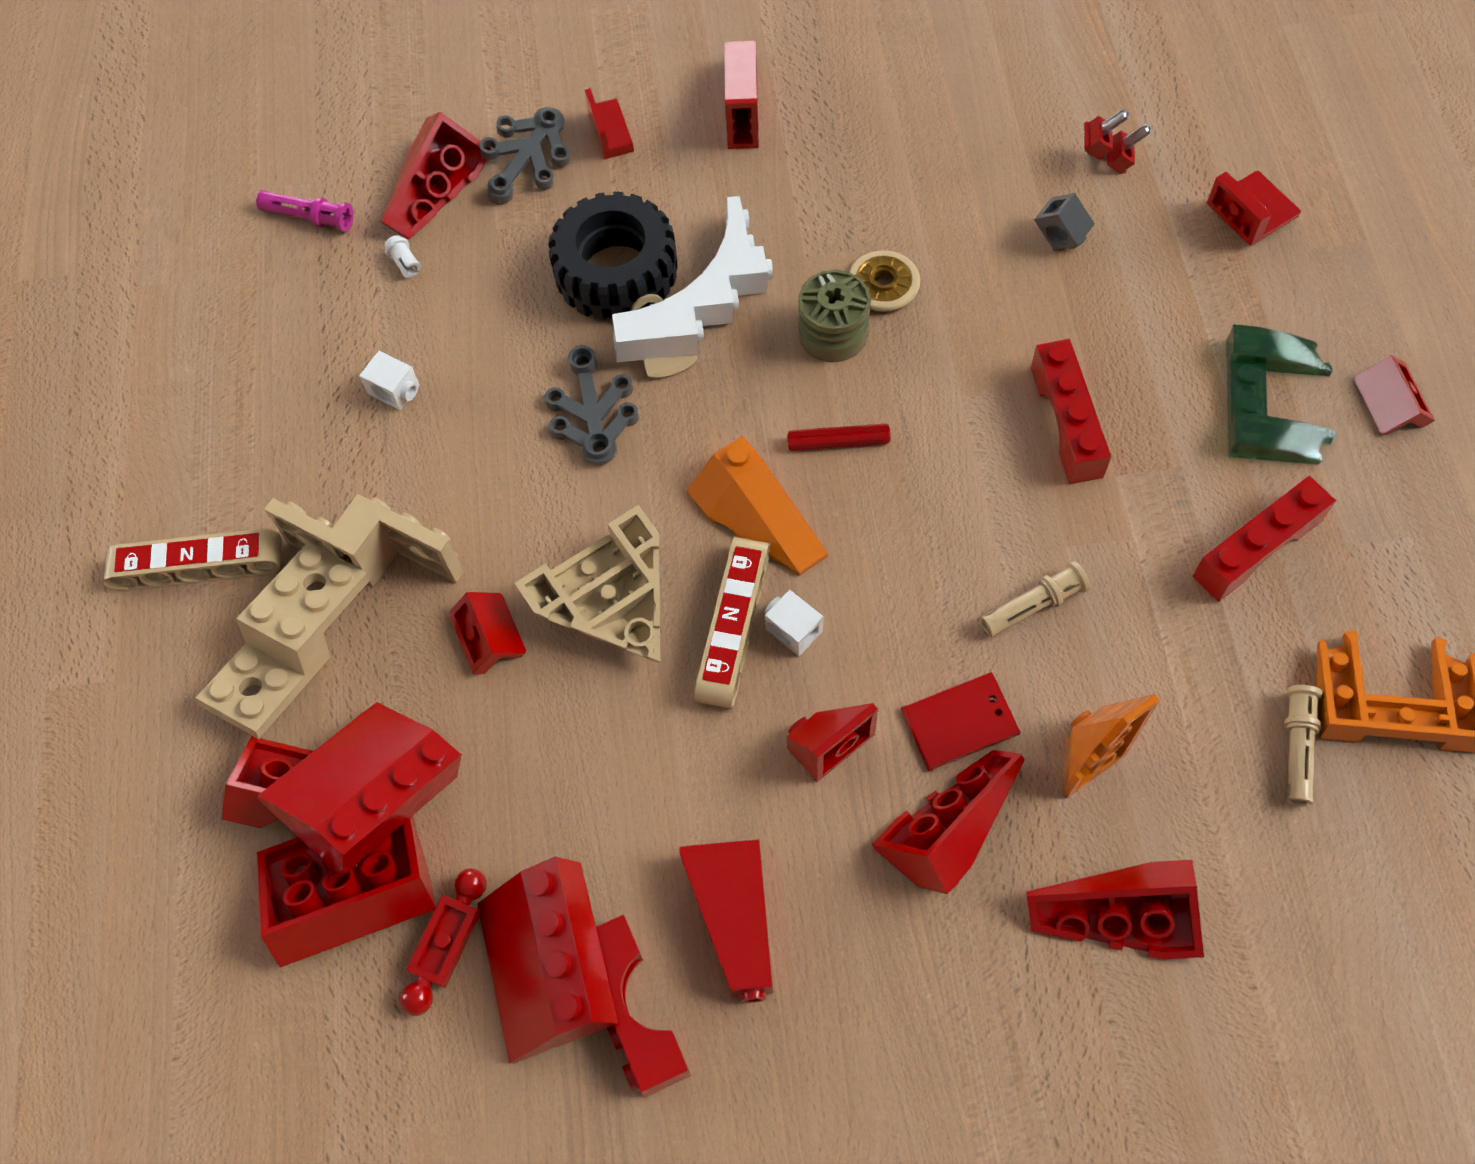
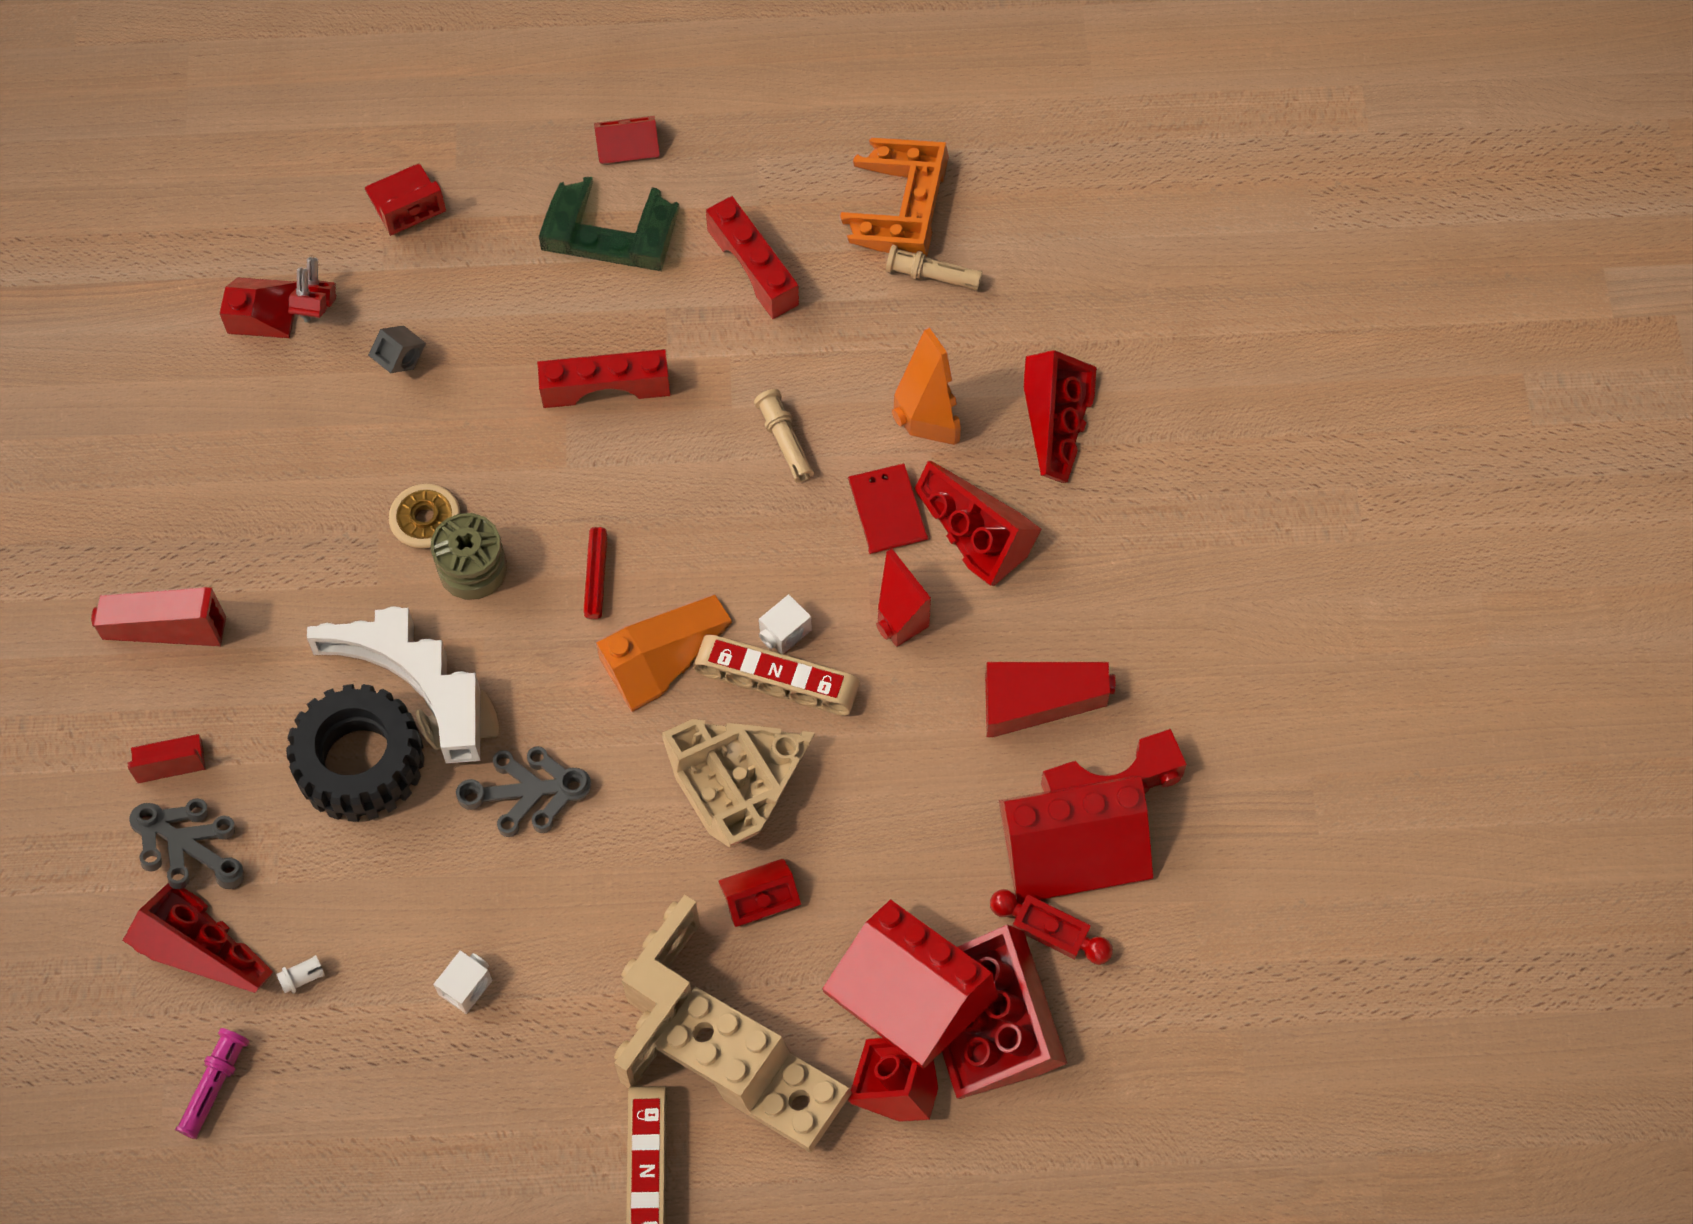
camera: 90 degrees left, 0 degrees up
none -> red slope [219,277,297,338]

